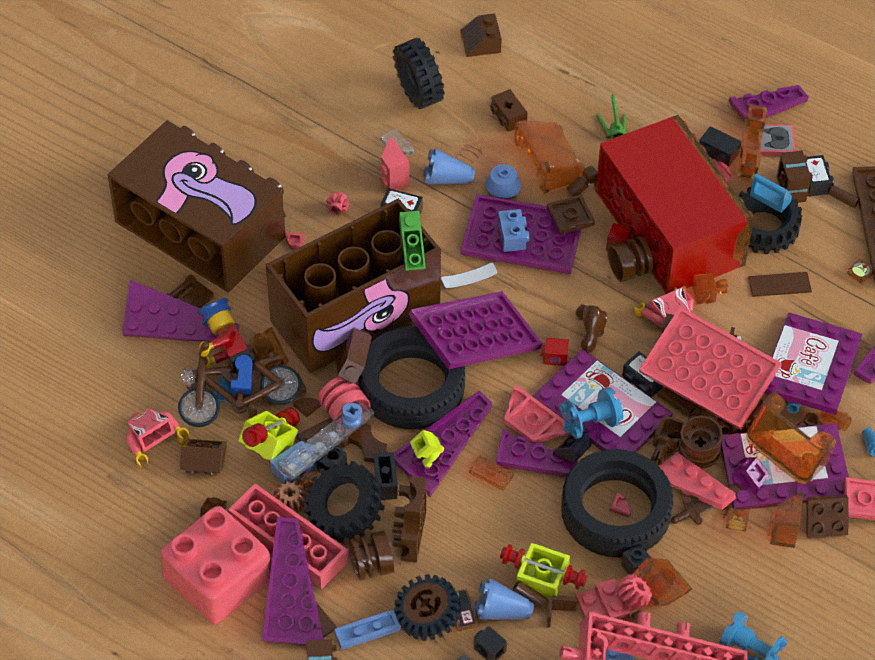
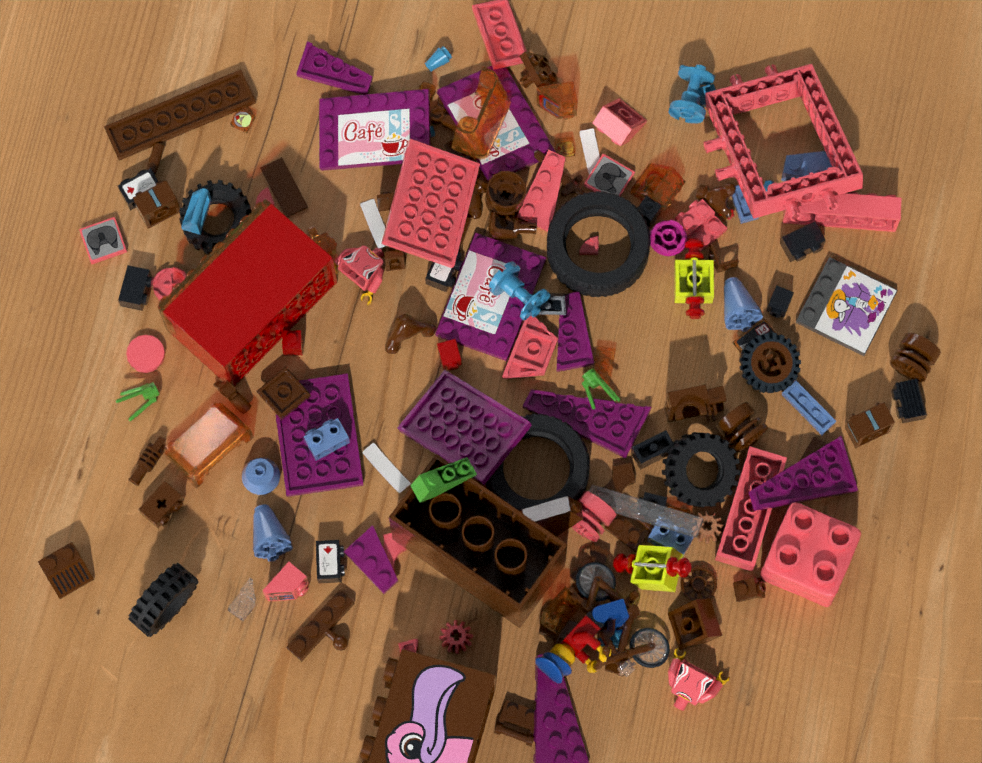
camera: 110 degrees left, 20 degrees up
coral gear [326,192,349,215] -> none
medium blue wheel [341,403,362,428] -> none
neon yellow piece [410,430,444,468] -> none
reddish brown hinge [513,580,547,608] -> none
reddish brown wheel [608,235,653,282] -> none
coral gear [616,574,652,610] -> none
magenta wing [729,85,809,126] -> none
magenta bracket [734,457,770,489] -> none
clear orange arch [737,104,767,179] -> none
none -> reddish brown hinge [128,436,166,486]
none -> coral tile [256,187,275,212]
none -> reddish brown plate [286,589,355,662]
none -> white sticker [579,128,600,175]
none -> bright green plant [581,368,620,410]
none -> tile [584,154,635,197]
none -> coral slope [592,98,647,146]
none -> dark pink cone [650,220,687,256]
none -> reddish brown wheel [680,566,717,601]

